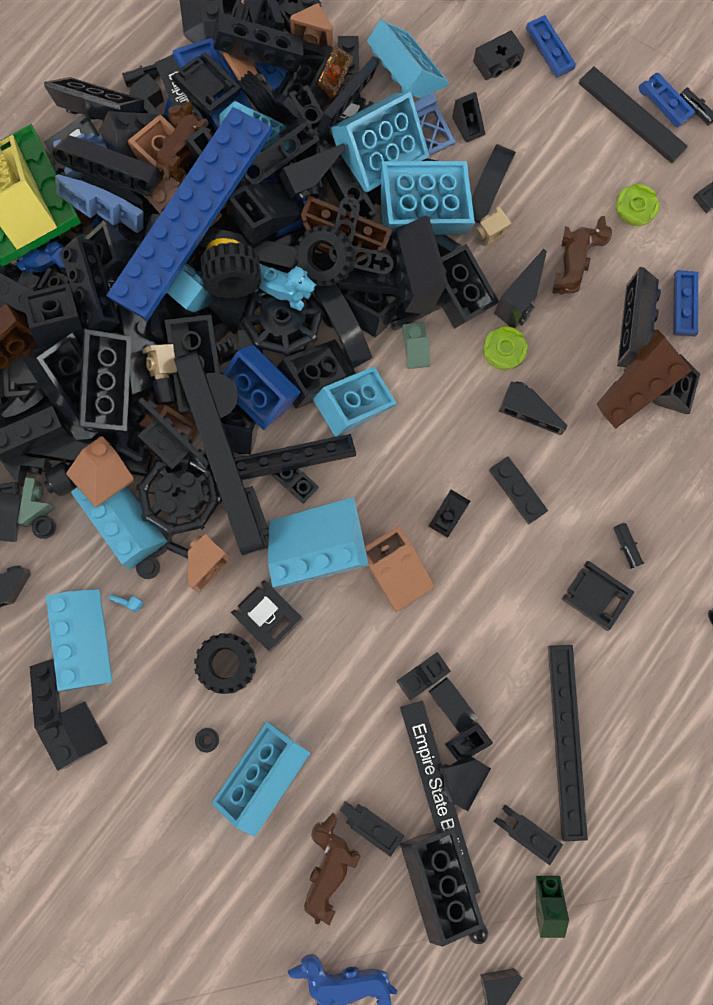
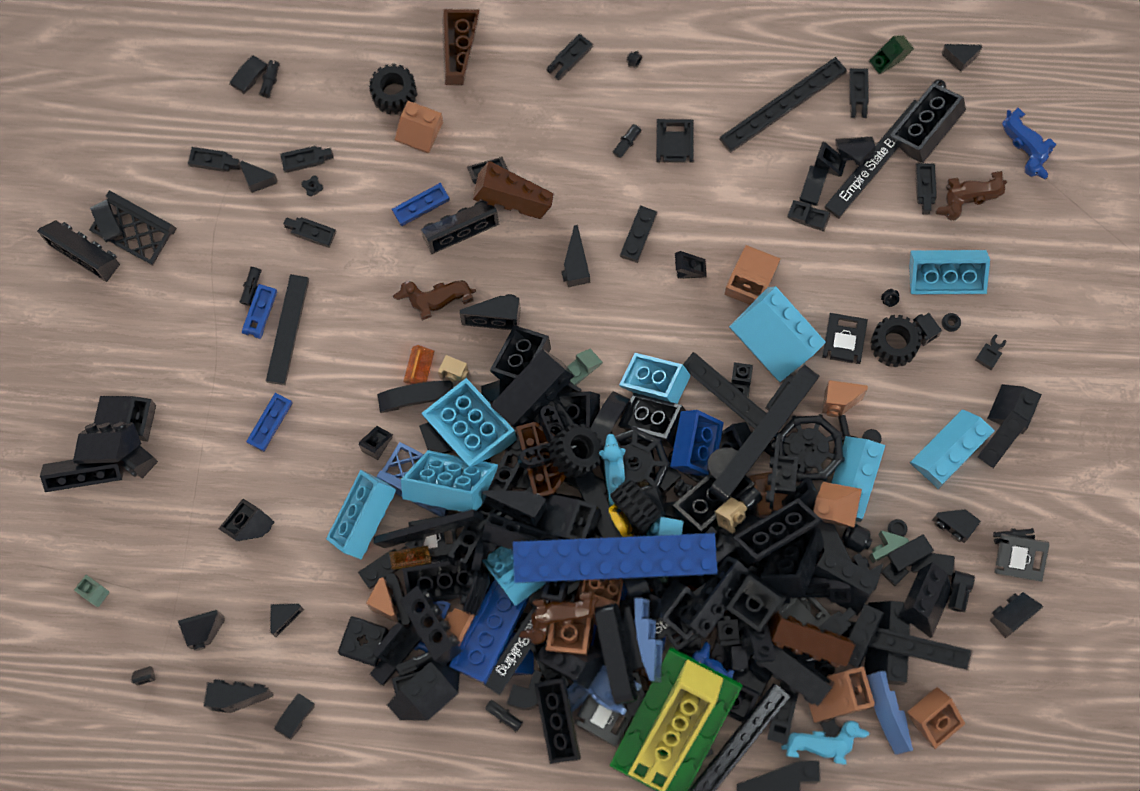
camera: 115 degrees left, 5 degrees down
medium azure hand [109,595,144,612] -> none
black container [172,52,241,117] -> none
black brick [473,30,525,81] -> none
lime tile [483,326,528,370] -> none
lime tile [615,184,660,226] -> none
none -> clear orange slope [403,345,435,384]
none -> black plate [881,289,899,307]
none -> black brick [913,313,942,346]
none -> black plate [975,334,1006,370]

